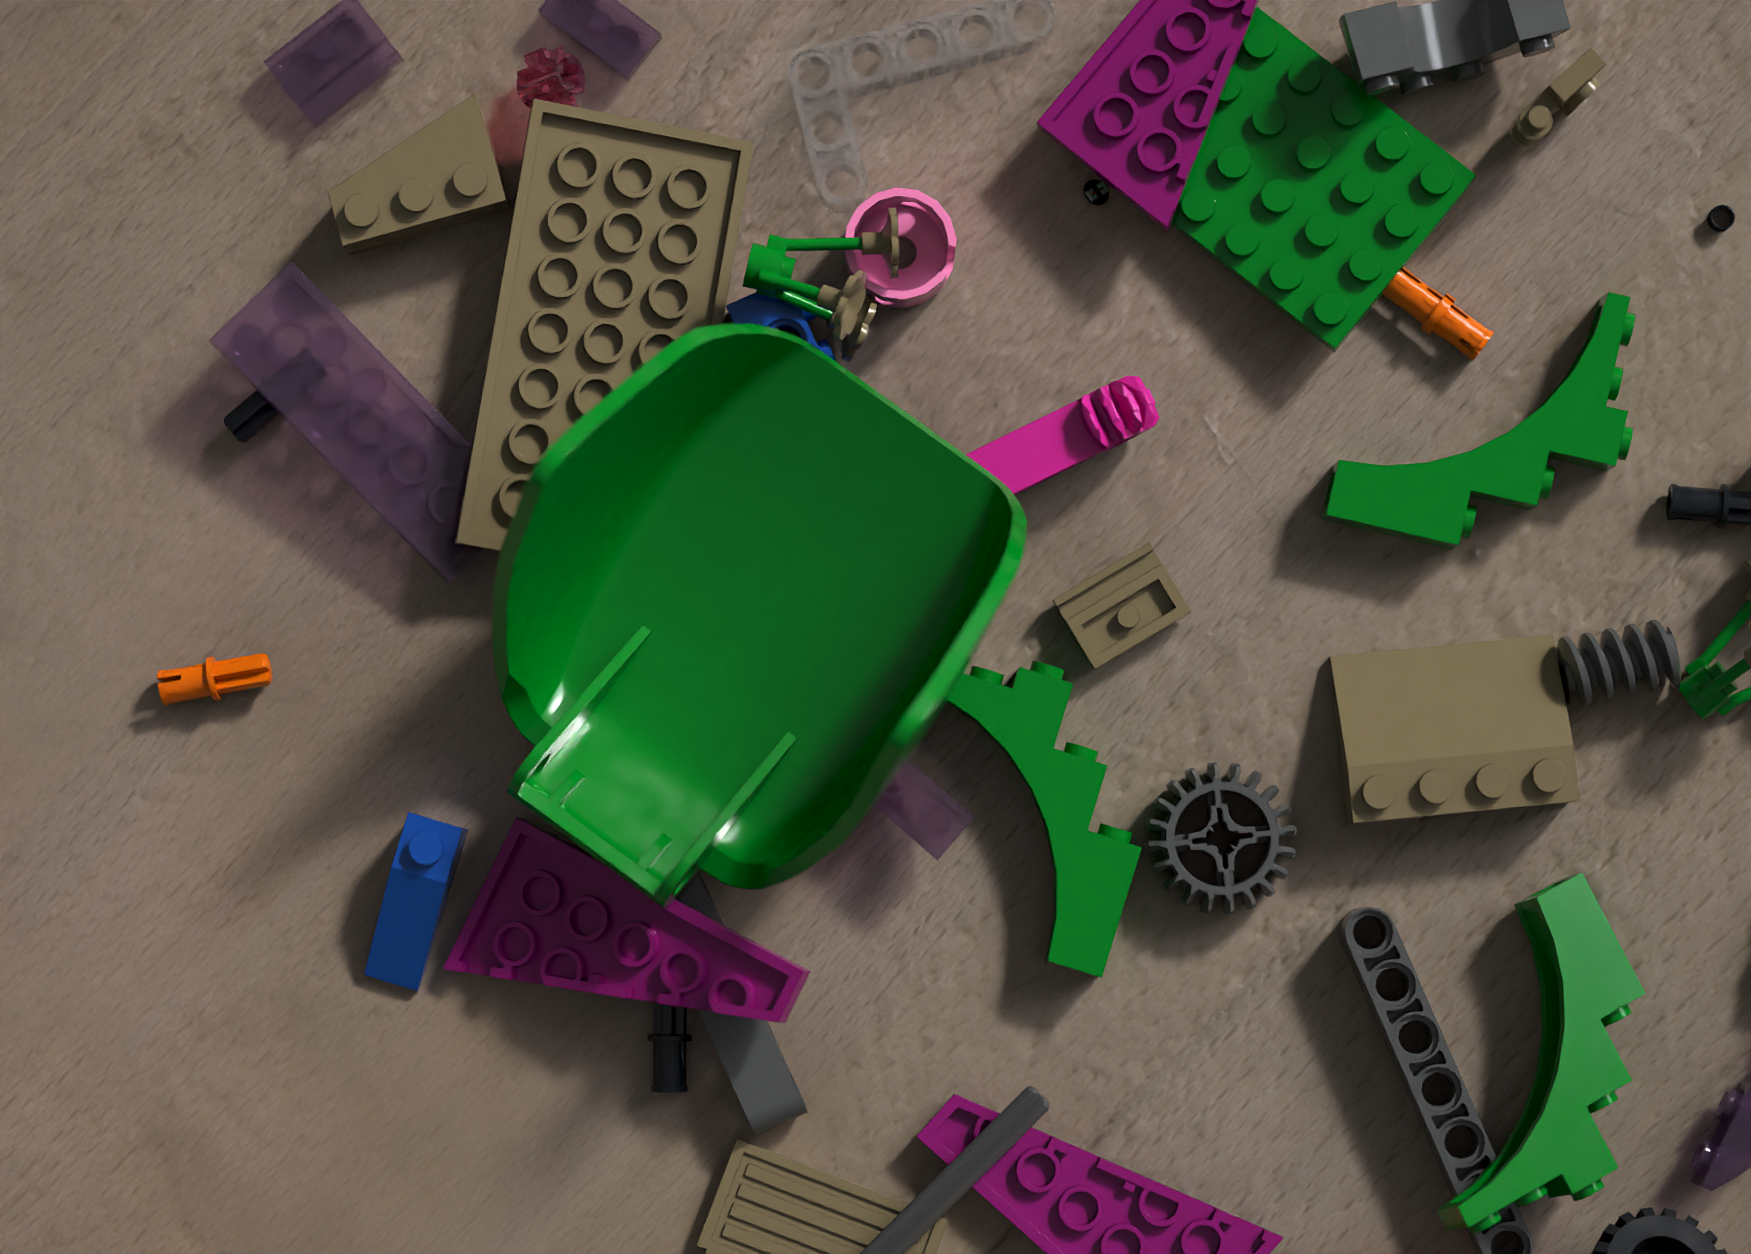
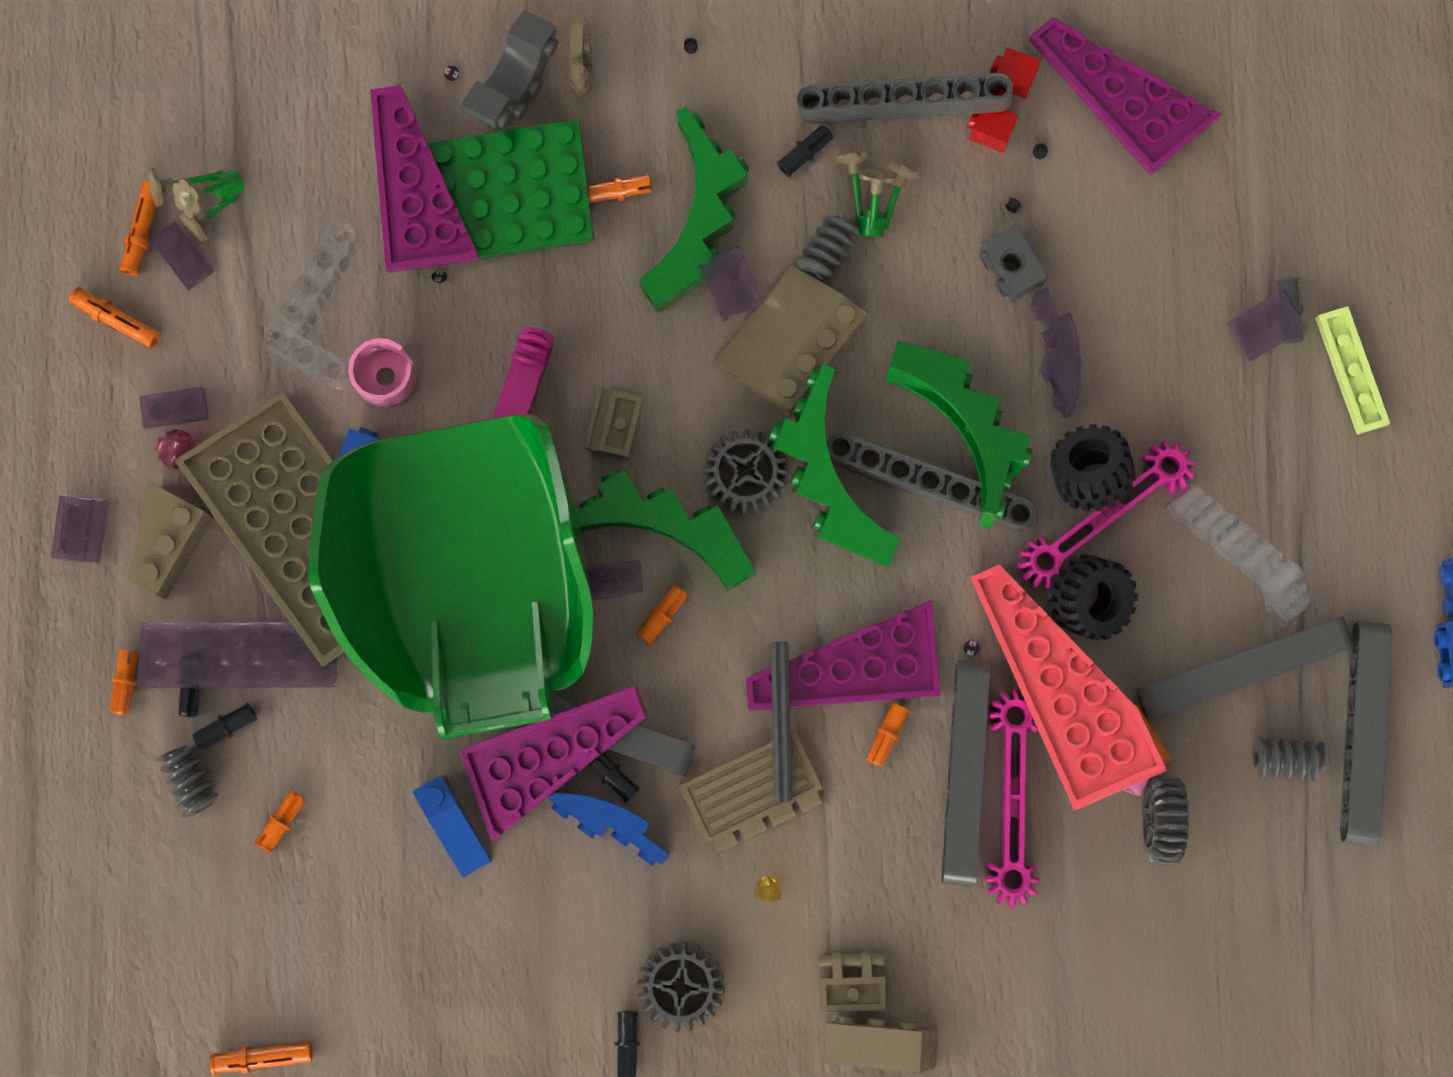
camera: 45 degrees left, 5 degrees down
plant [743,208,899,362] -> none
none -> orange axle [110,650,140,715]
none -> dark grey piece [156,746,219,818]
none -> black axle [192,702,258,750]
none -> blue slope [548,793,669,866]
none -> orange axle [635,585,688,646]
none -> clear purple plate [698,245,764,321]
none -> green arch [768,364,901,567]

